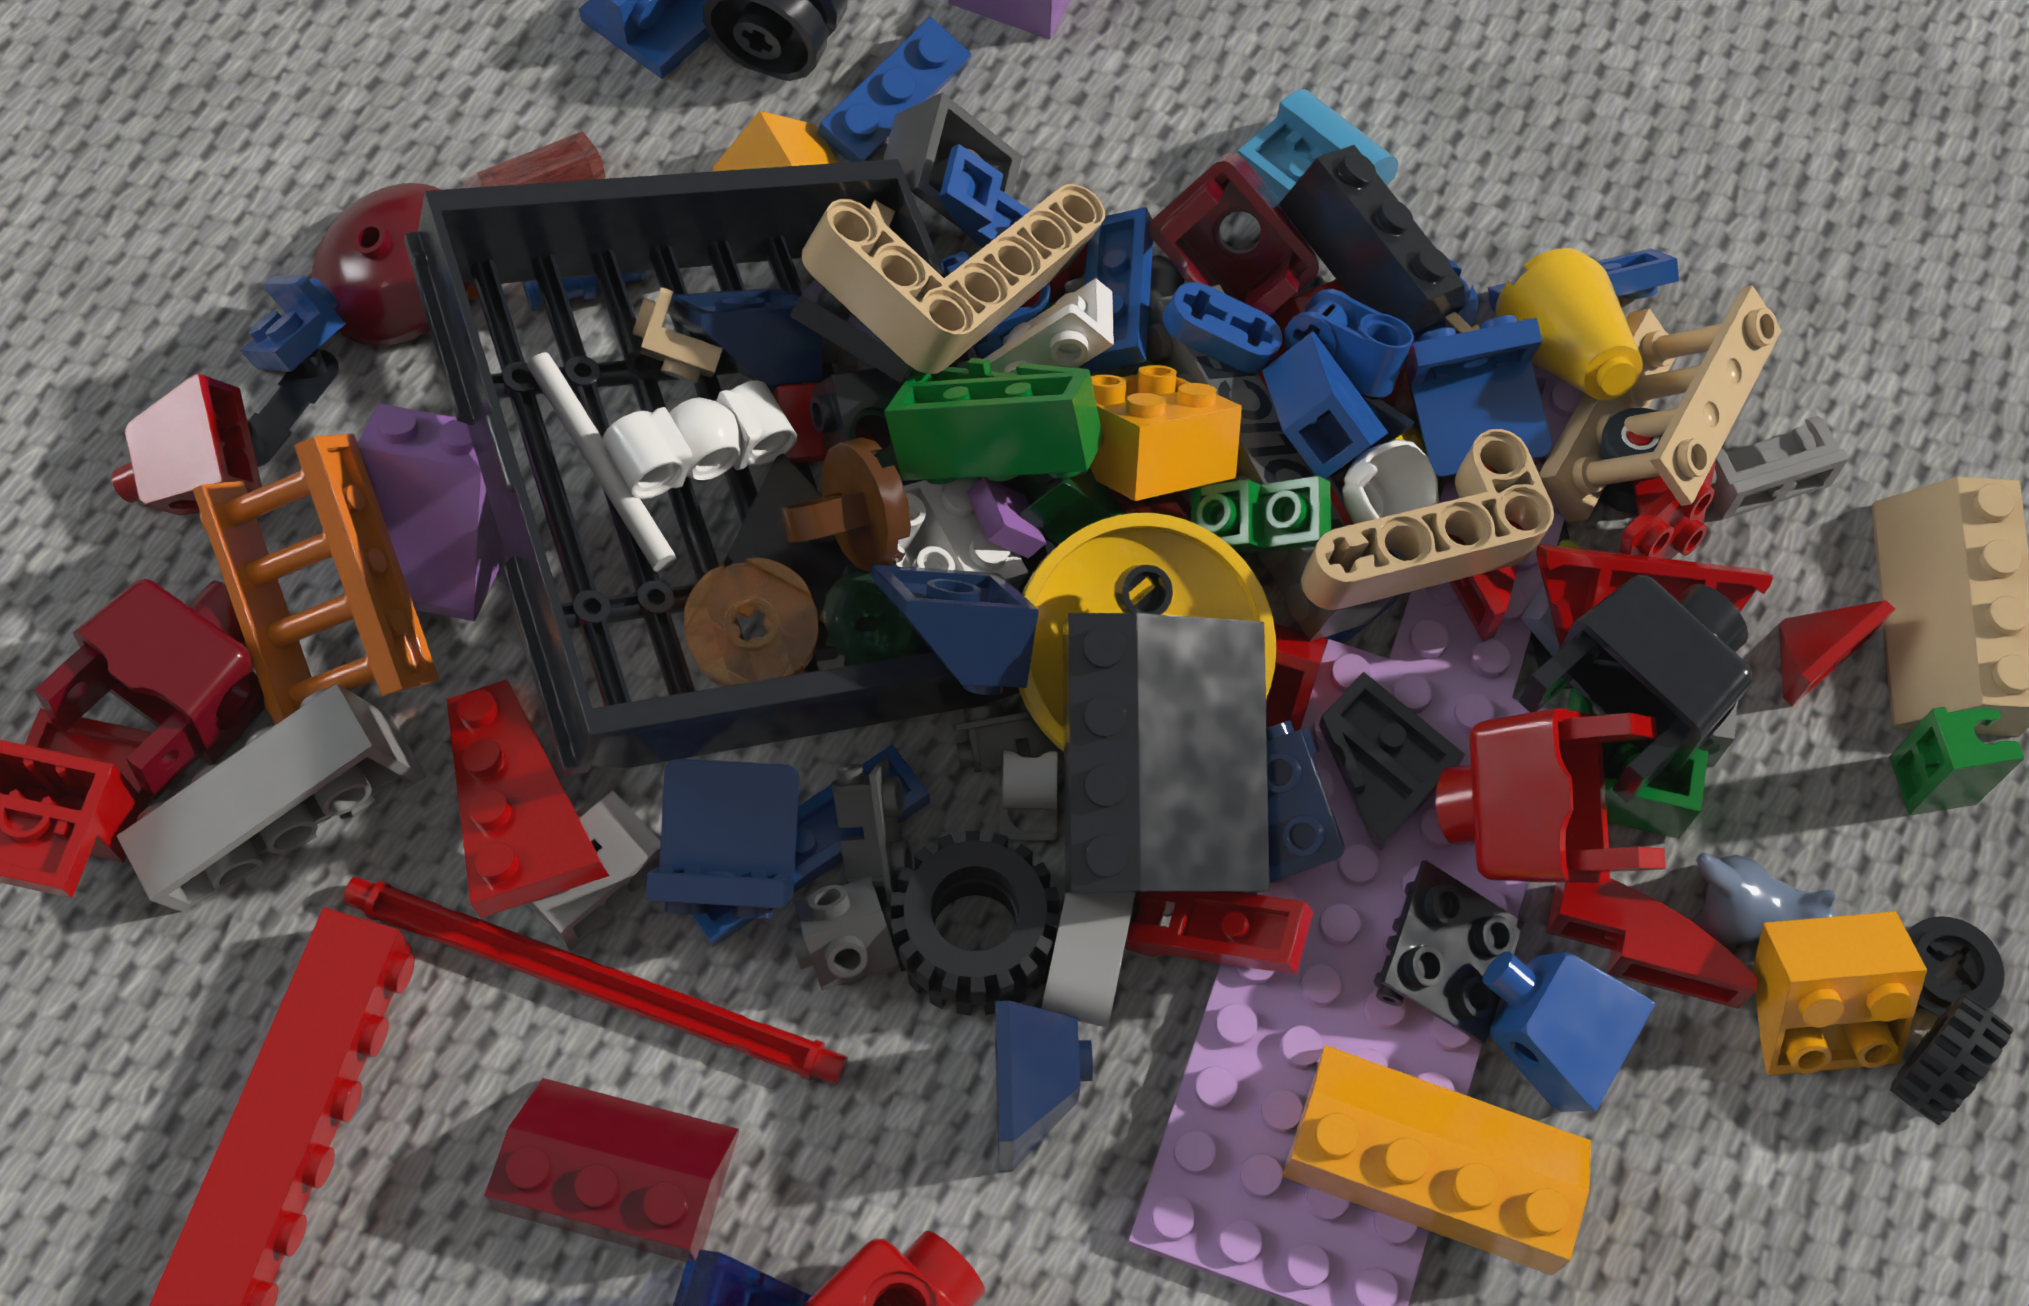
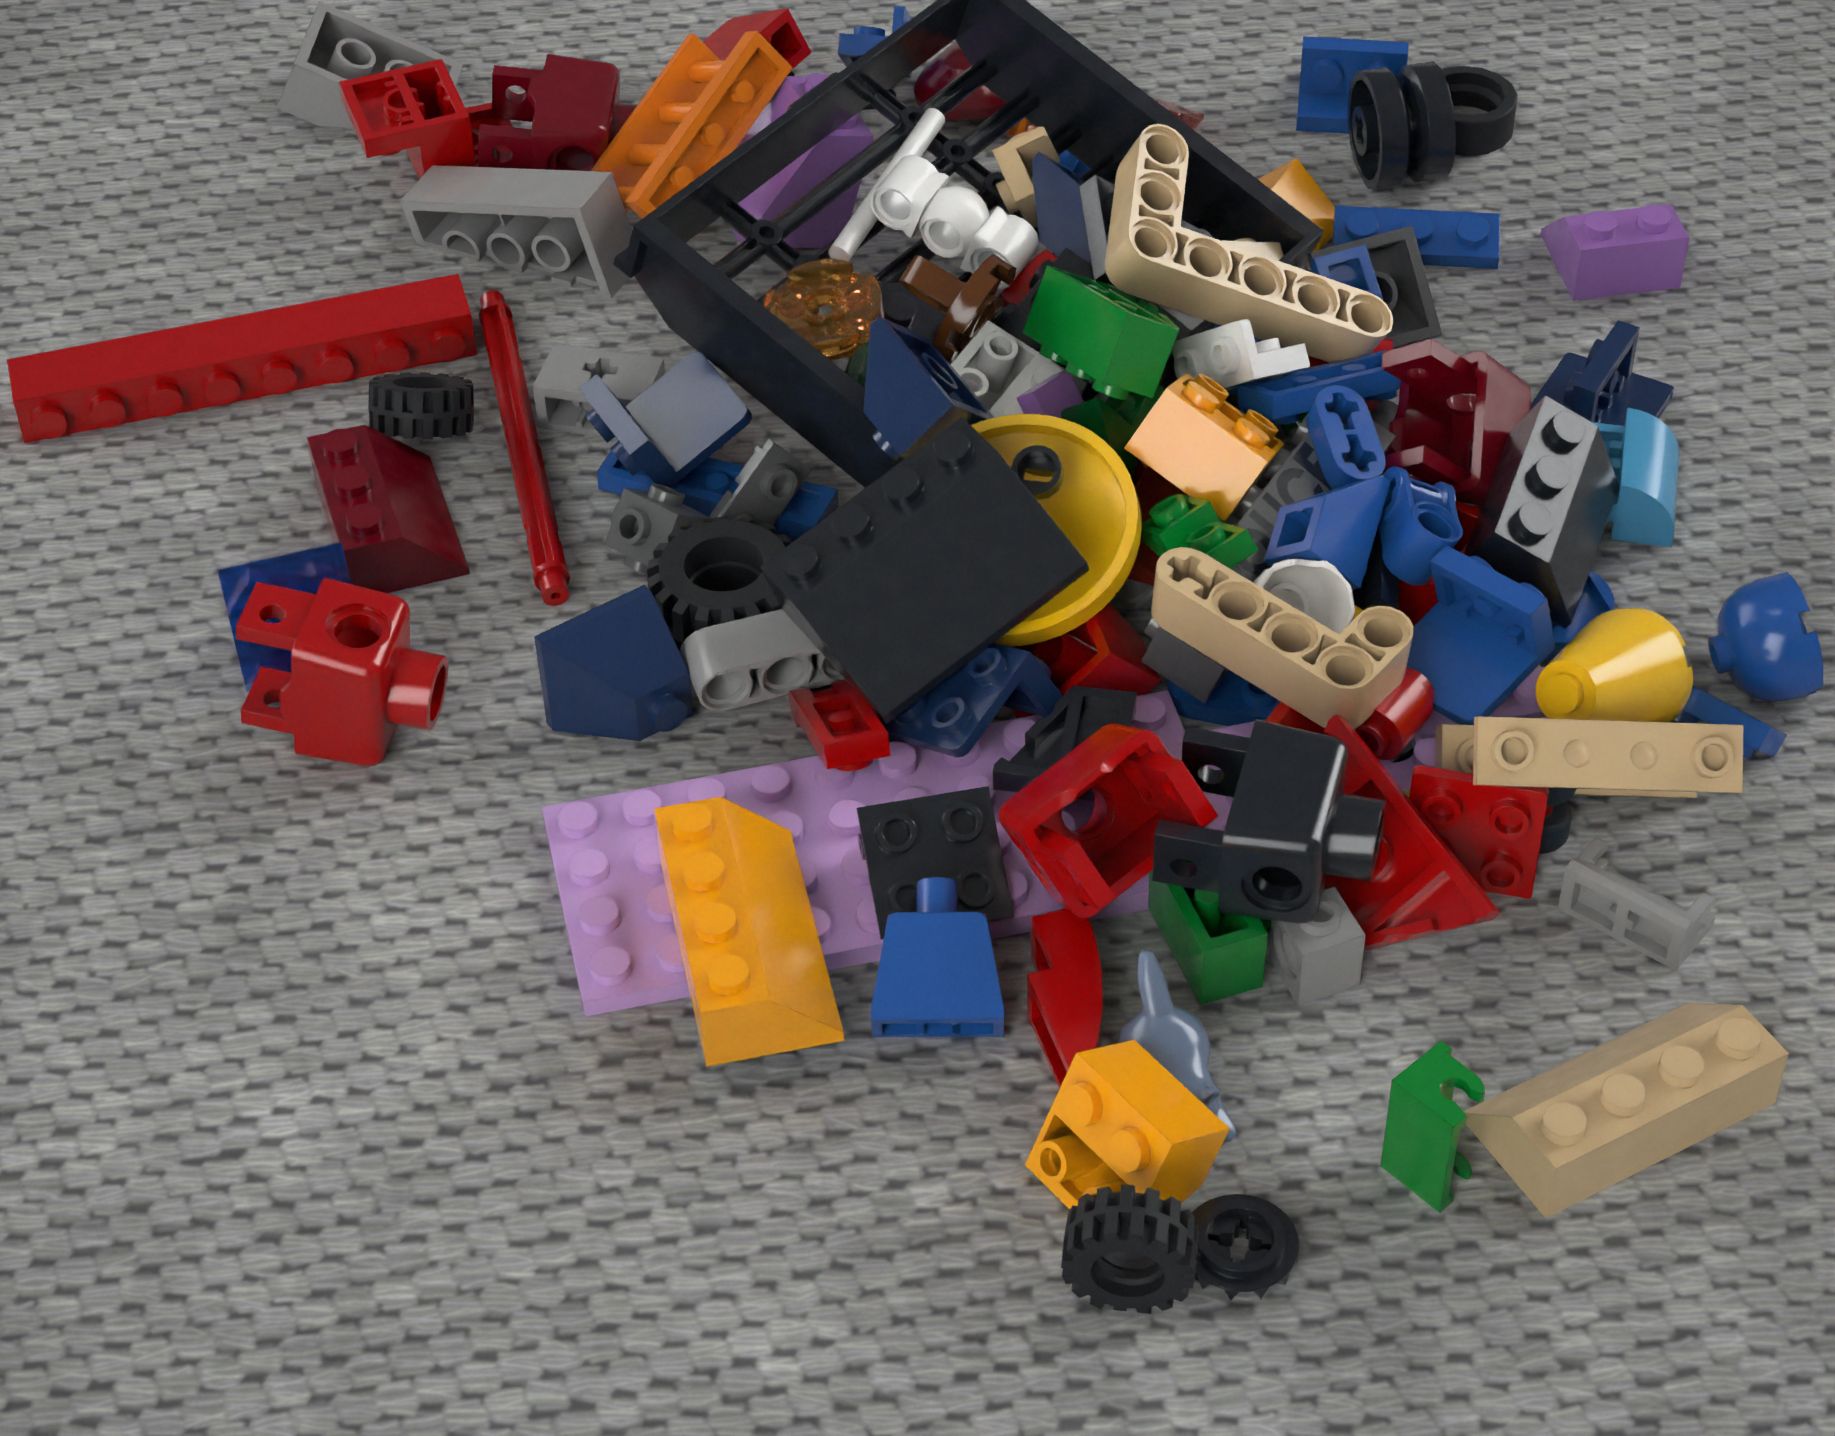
camera: 60 degrees right, 20 degrees down
red wing [446,679,609,918] -> none
red slope [1779,600,1896,707] -> none
none -> black tyre [368,372,474,439]
none -> dark blue bracket [1531,320,1674,426]
none -> blue cylinder [1708,572,1823,702]

